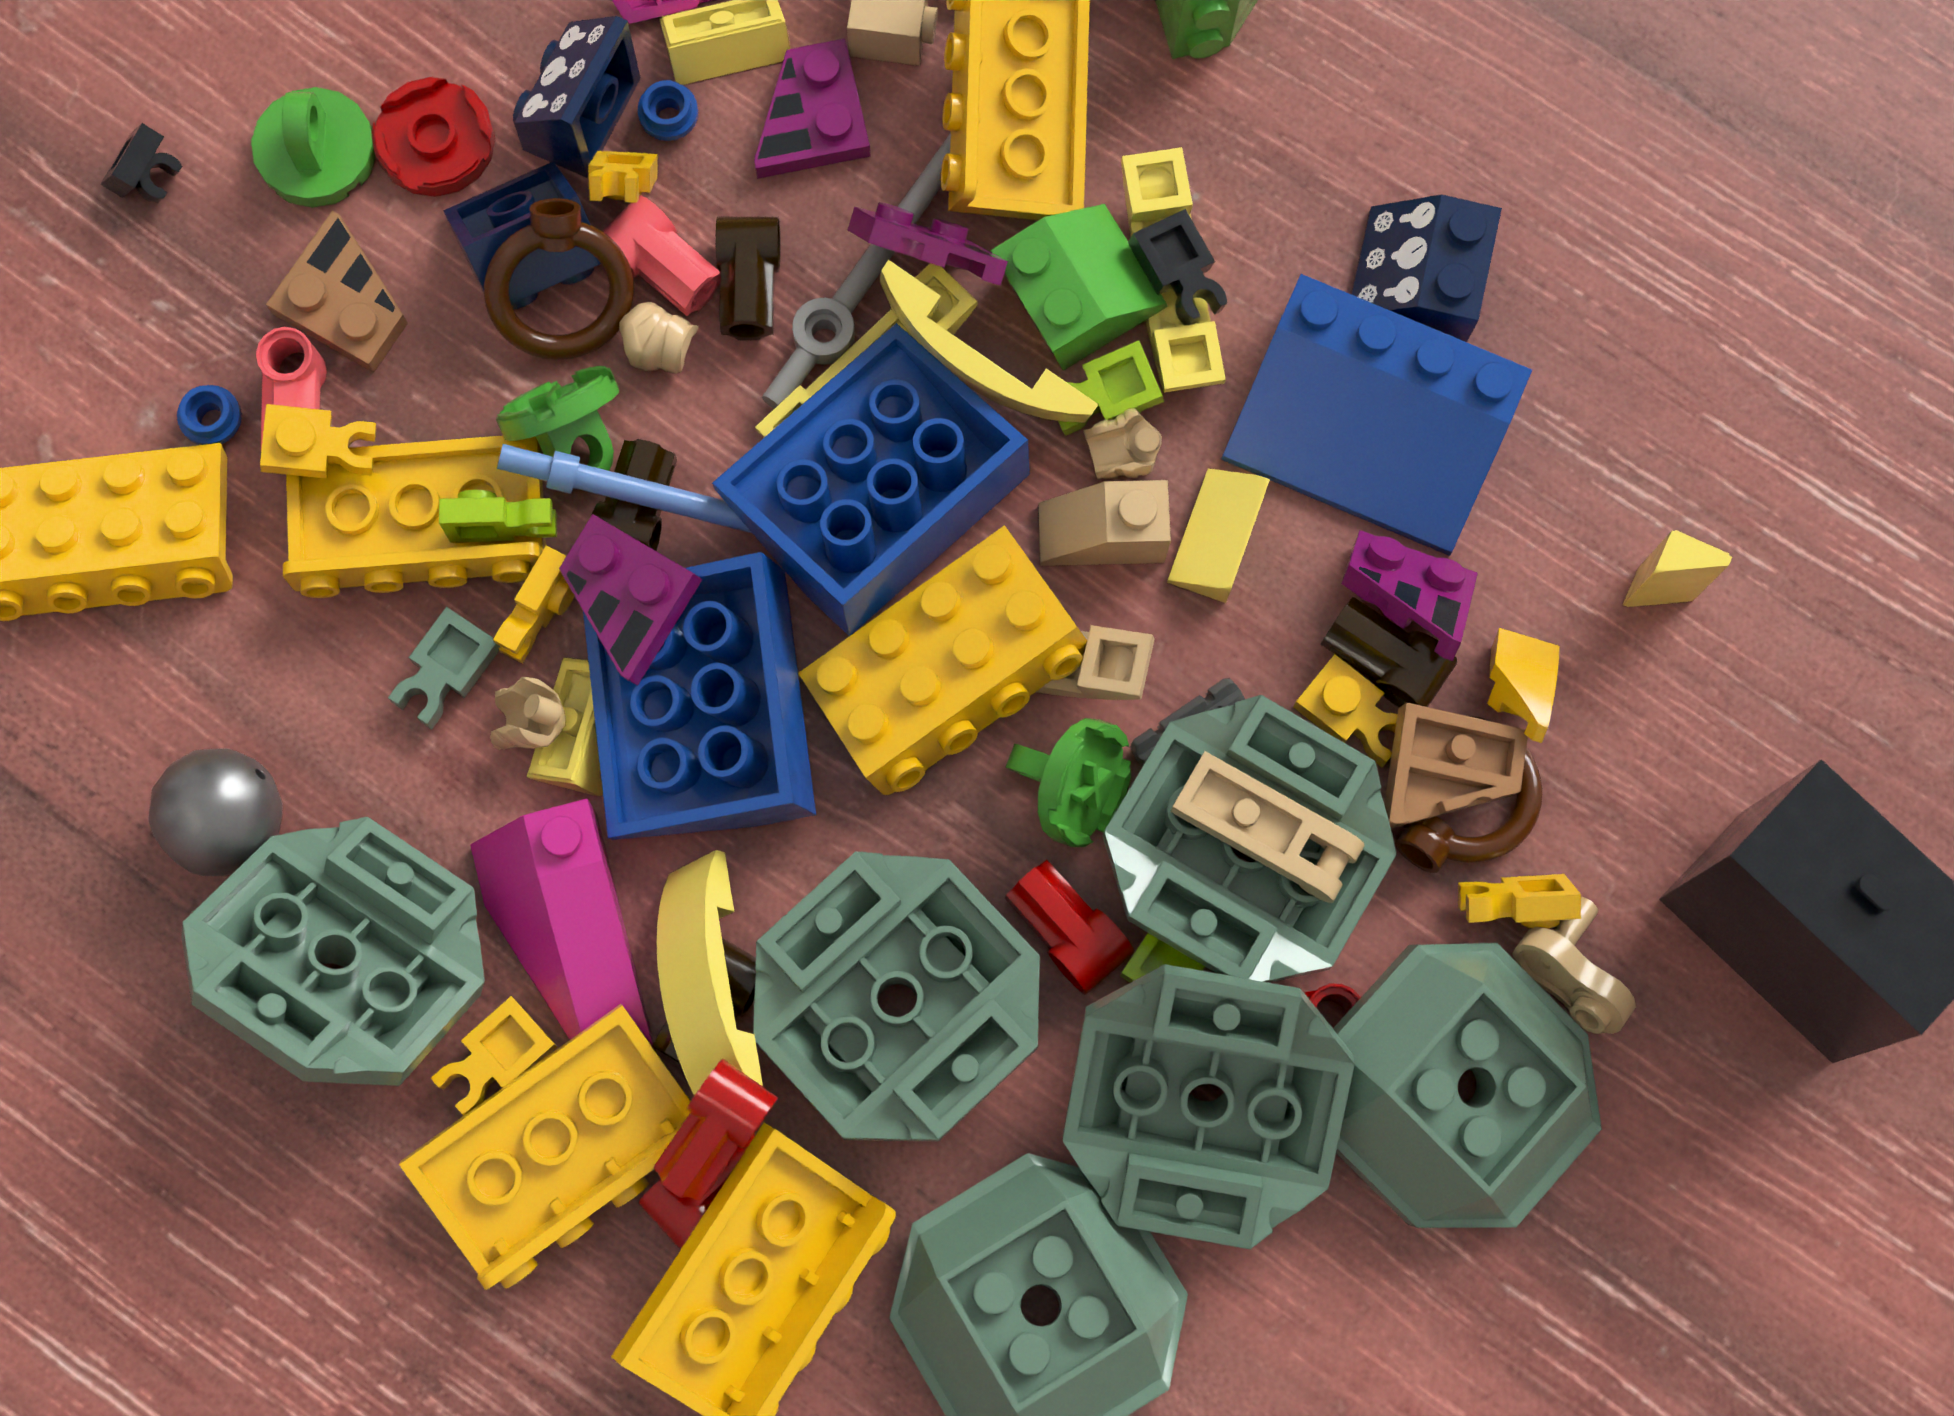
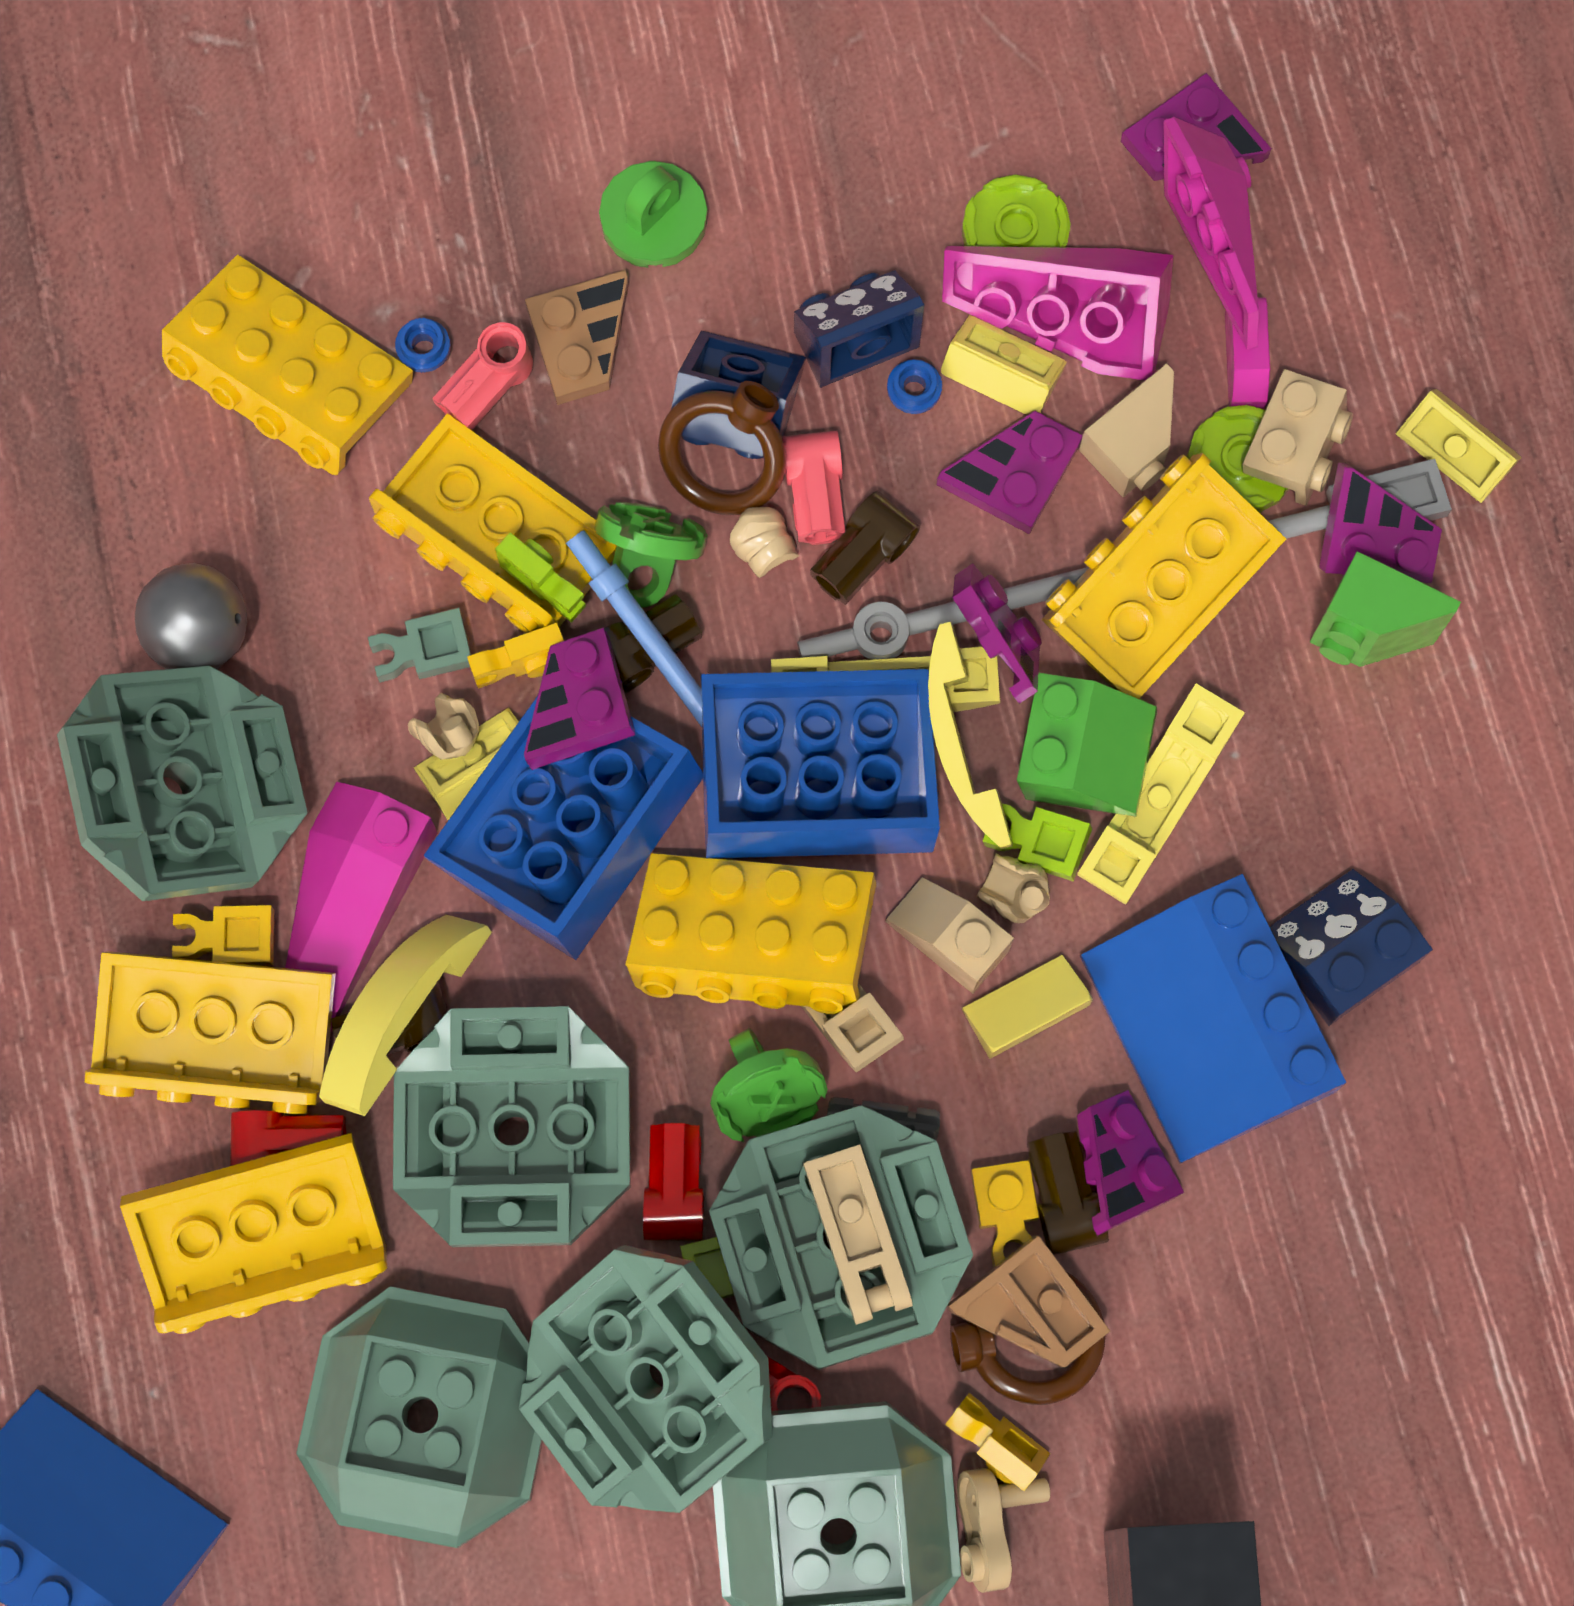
camera: 45 degrees right, 0 degrees up
black tile [100,123,182,202] -> none
yellow plate [260,404,376,478] -> none
red tile [371,77,496,197] -> none
yellow plate [588,151,658,203] -> none
red piece [653,1058,778,1201] -> none
black plate [1128,209,1227,325] -> none
yellow slope [1487,628,1560,743] -> none
light yellow slope [1623,530,1732,607] -> none

